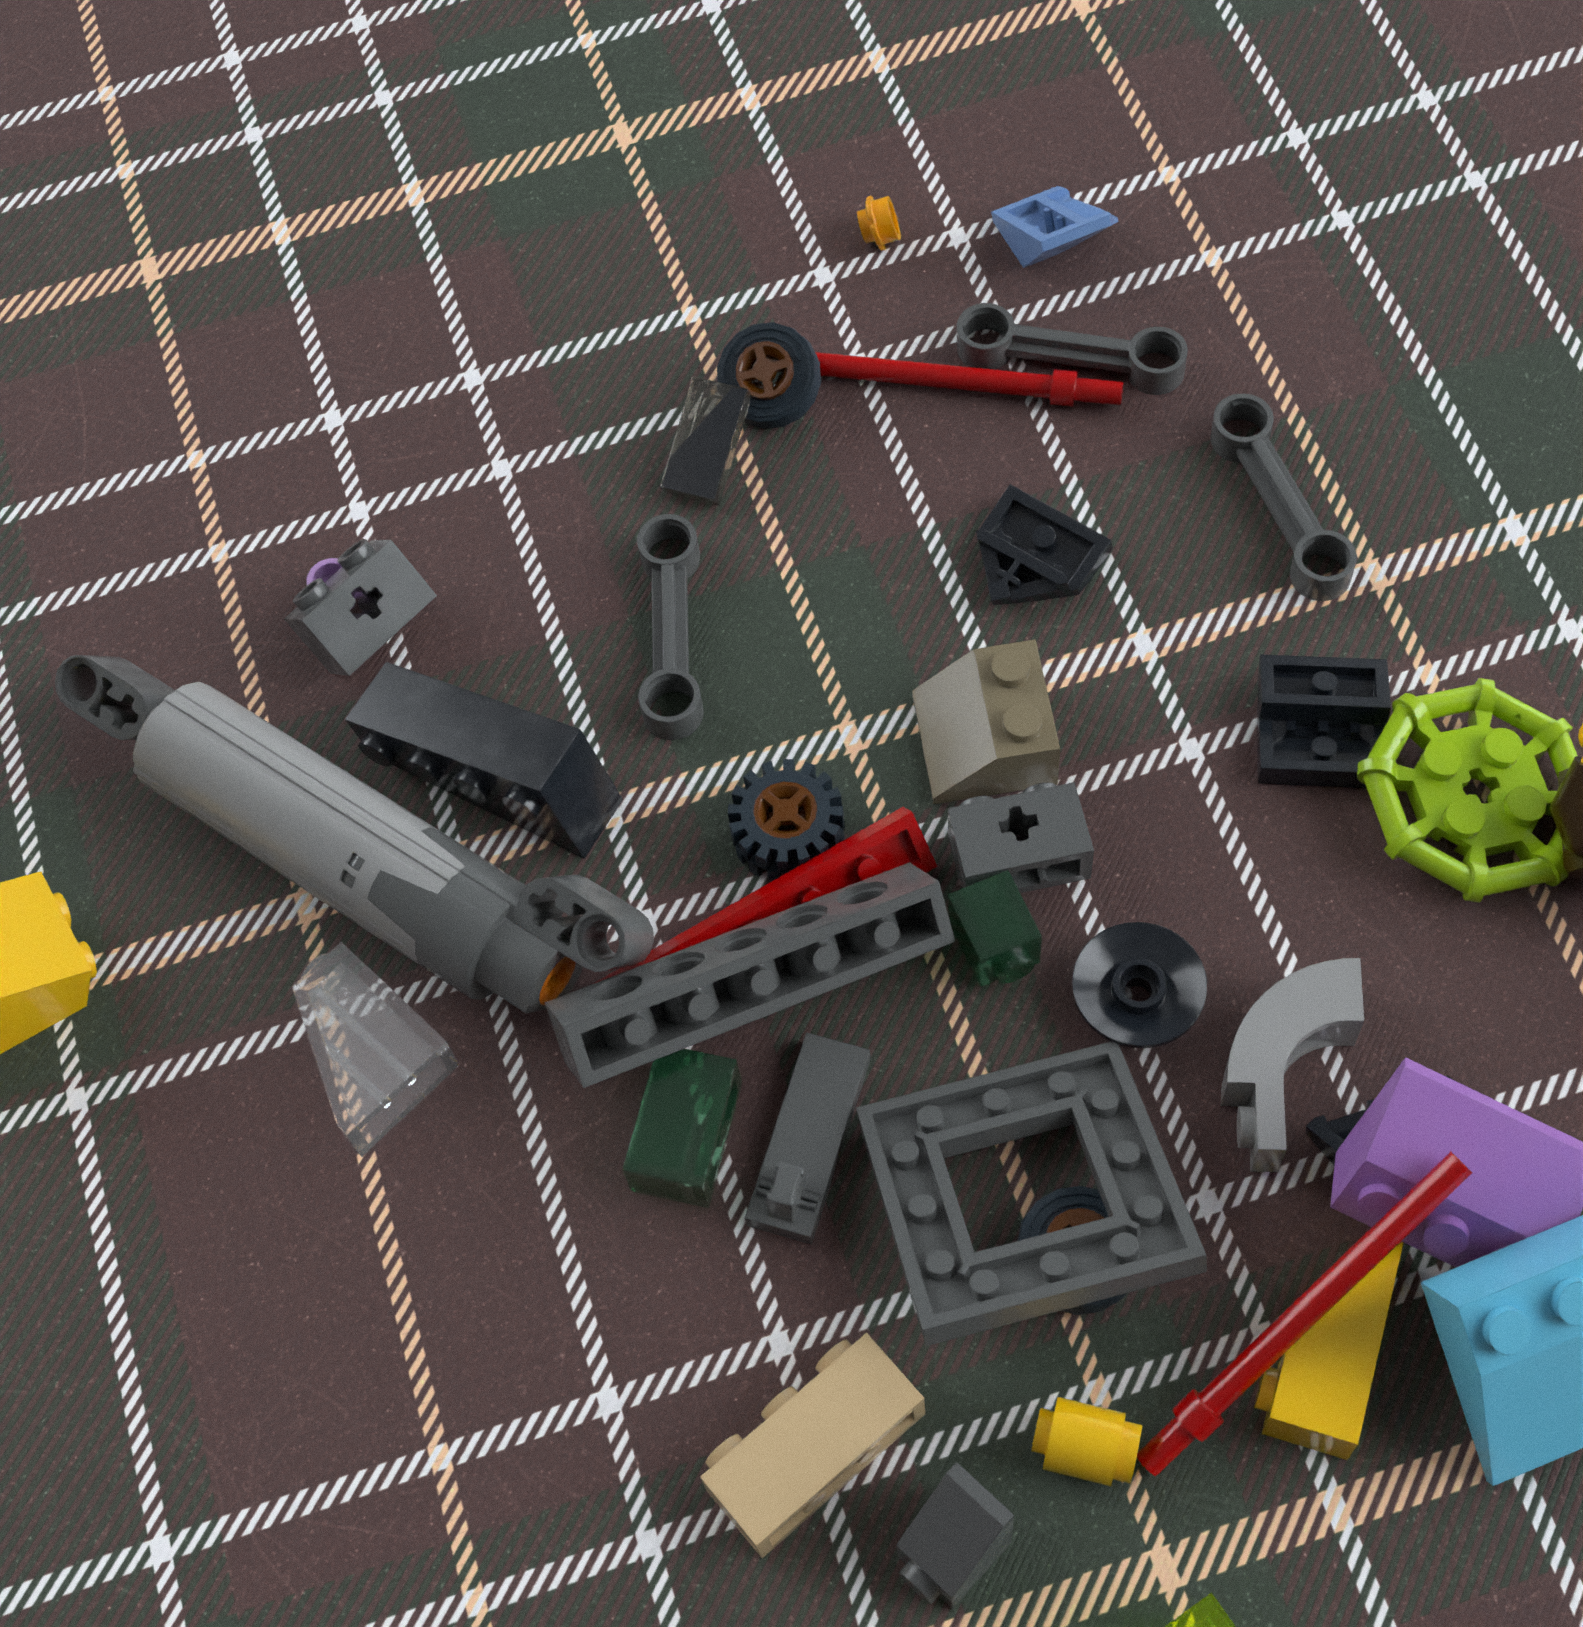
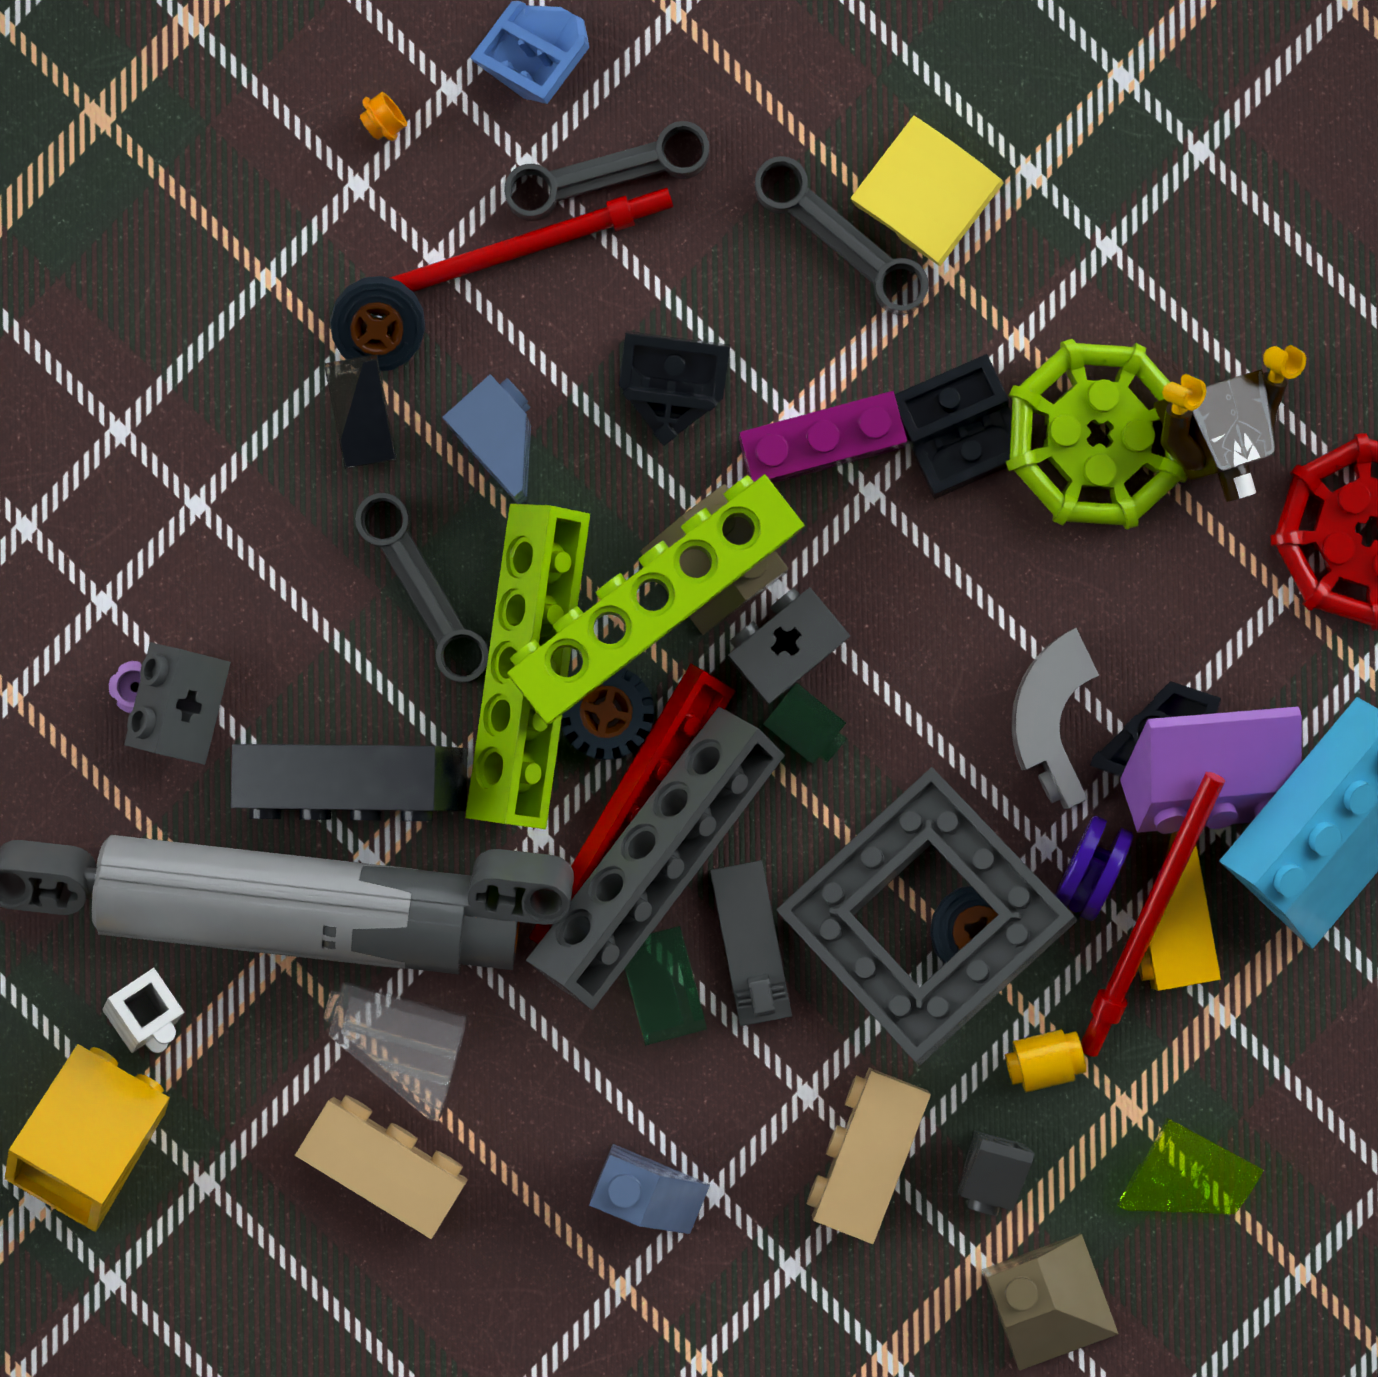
camera: 35 degrees left, 25 degrees up
black dish [1072,922,1207,1048] -> none
none -> white brick [102,968,184,1053]
none -> tan brick [295,1095,468,1239]
none -> sand blue slope [443,374,531,504]
none -> lime brick [465,504,590,829]
none -> lime brick [507,474,805,726]
none -> sand blue slope [589,1144,710,1234]
none -> magenta brick [738,391,907,484]
none -> light yellow slope [850,115,1004,266]
none -> dark purple head [1055,816,1134,921]

